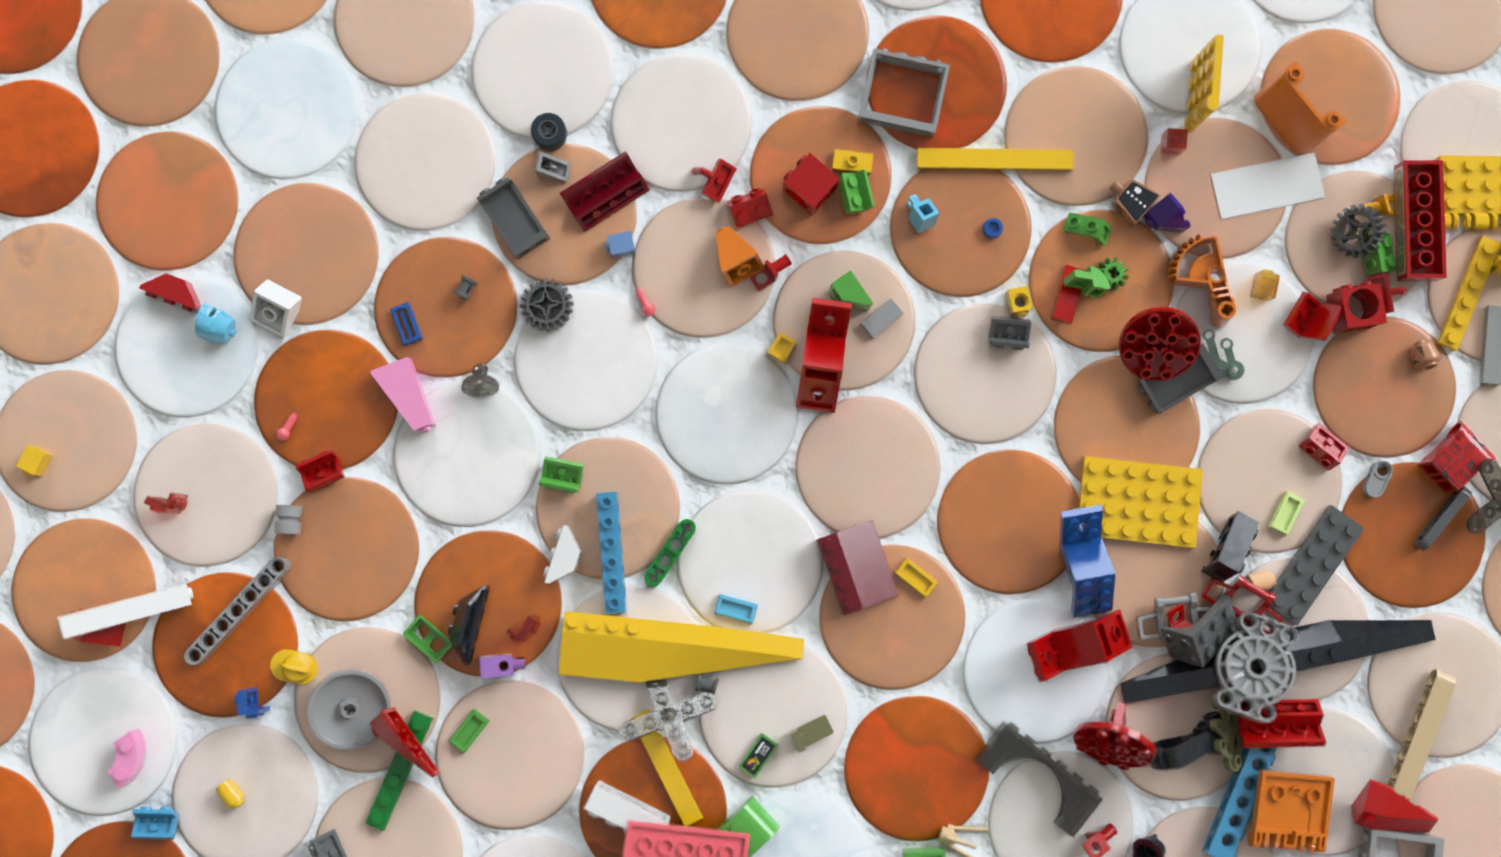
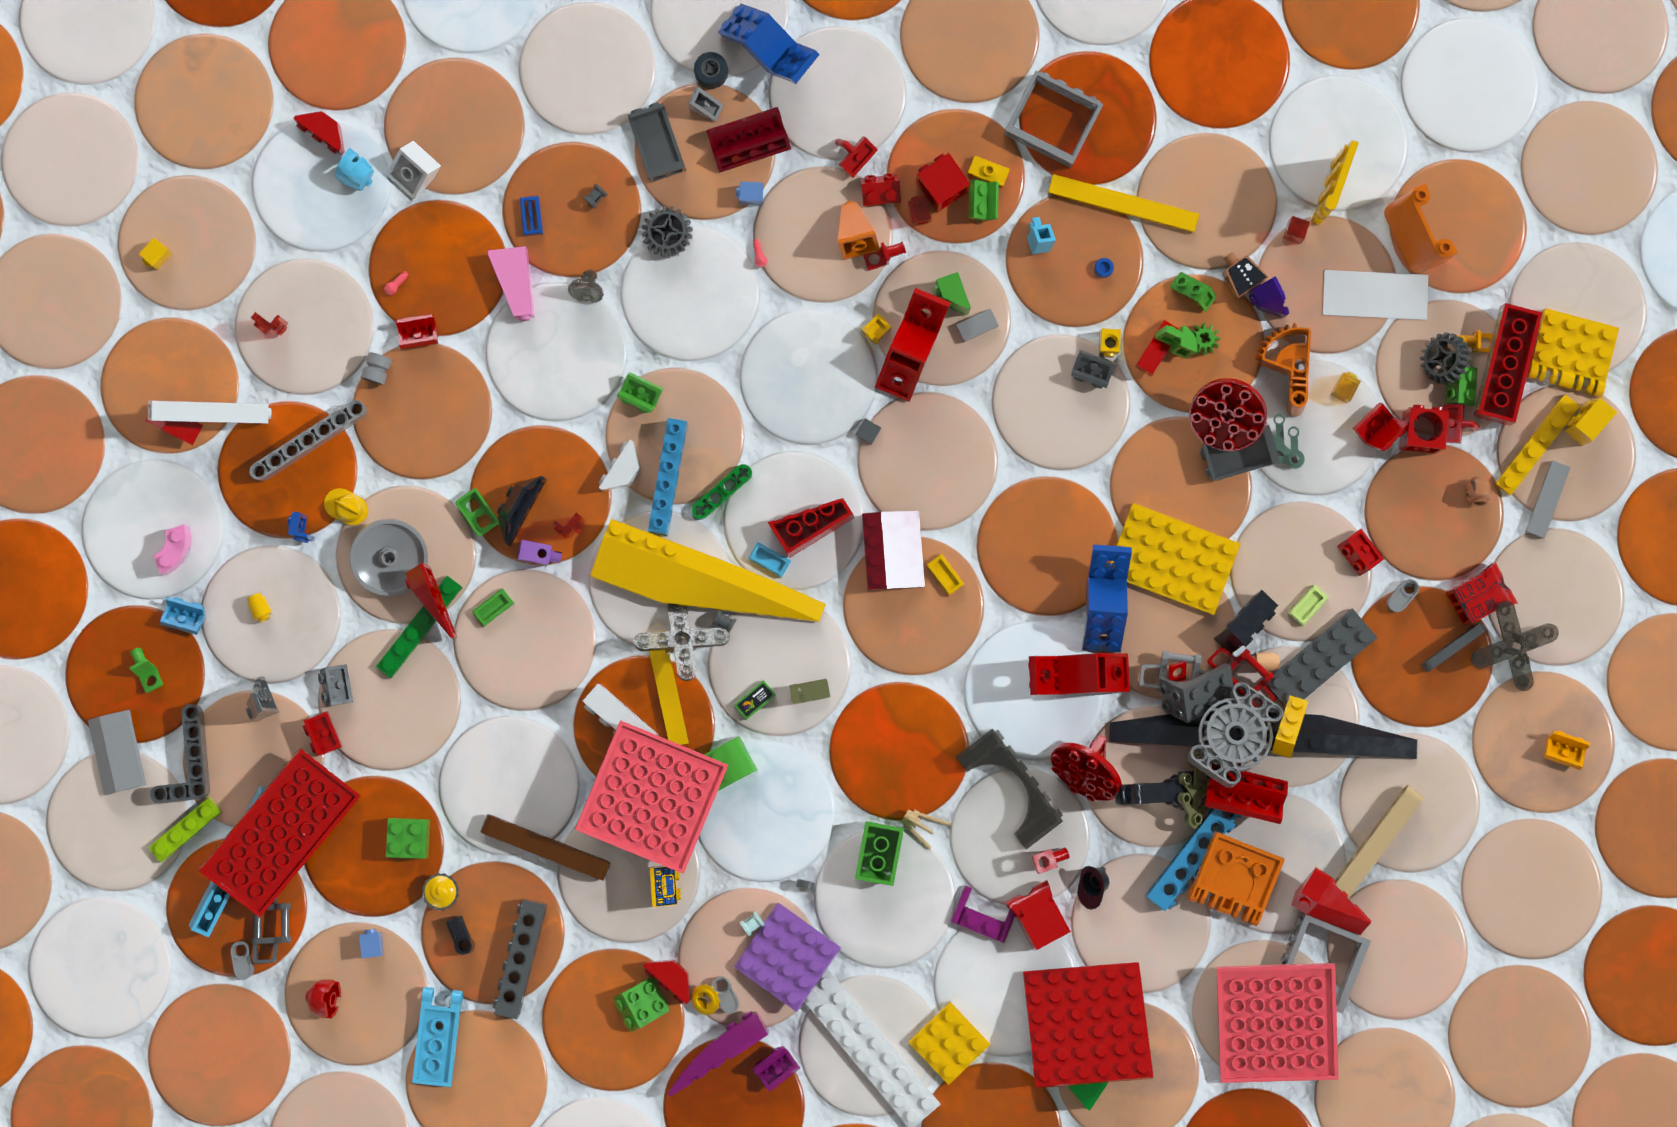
camera: 15 degrees right, 0 degrees up
none -> blue bracket [718,3,820,84]
none -> red wedge [768,498,854,558]
none -> dark grey tile [855,418,881,445]
none -> clear red brick [907,196,932,227]
none -> yellow brick [1272,695,1308,758]

